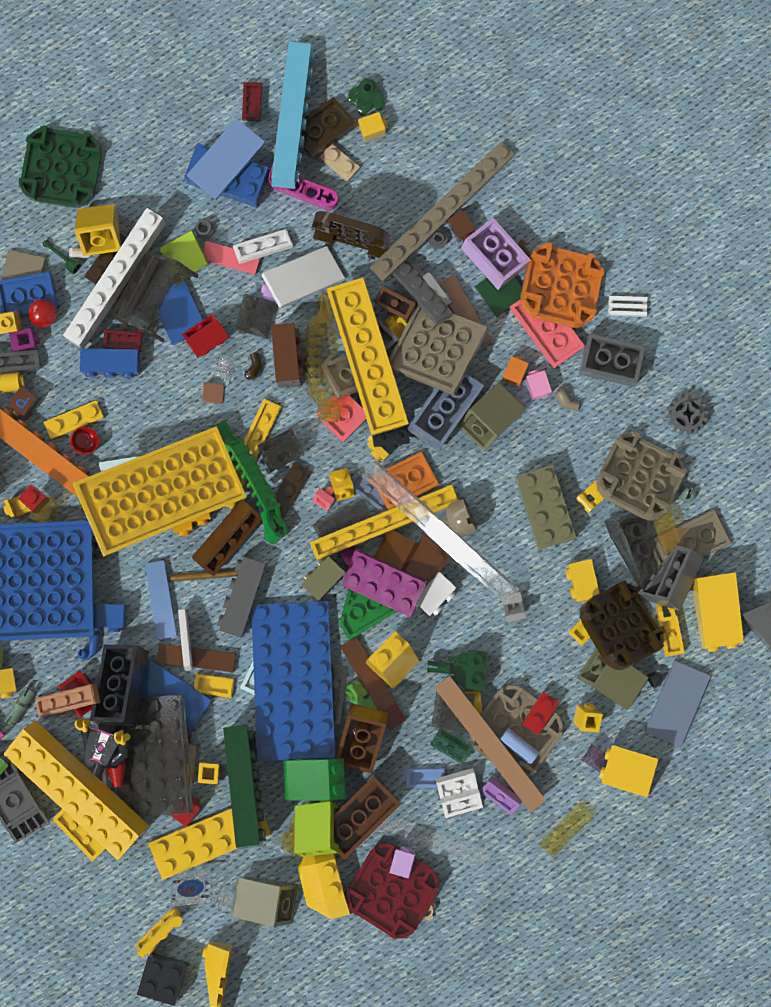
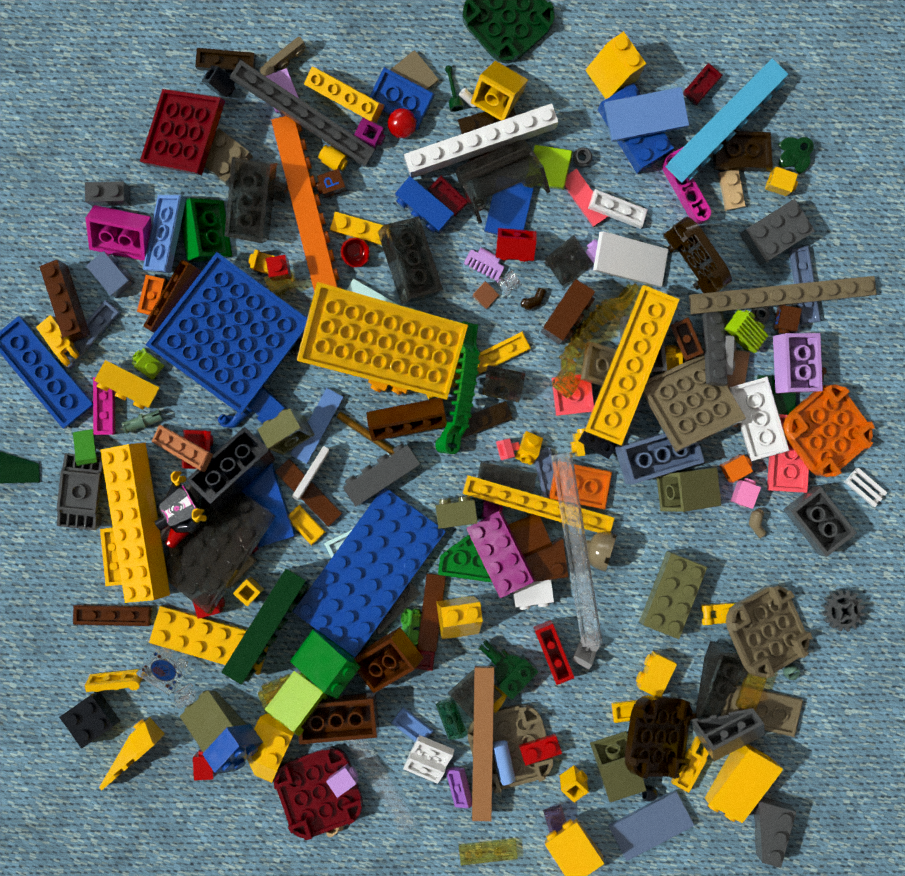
camera: 35 degrees right, 5 degrees up
none -> reddish brown tile [73,605,152,626]
none -> red brick [193,749,217,781]
none -> blue brick [202,724,263,773]
none -> olive brick [258,408,315,455]
none -> clear smoke brick [378,216,443,305]
none -> lavender piece [464,248,504,281]
none -> red brick [533,620,574,685]
none -> yellow slope [585,31,646,99]
none -> lime brick [724,310,768,353]
none -> white tile [729,377,789,461]
none -> dark grey brick [740,198,815,265]
none -> sand blue tile [788,246,821,324]

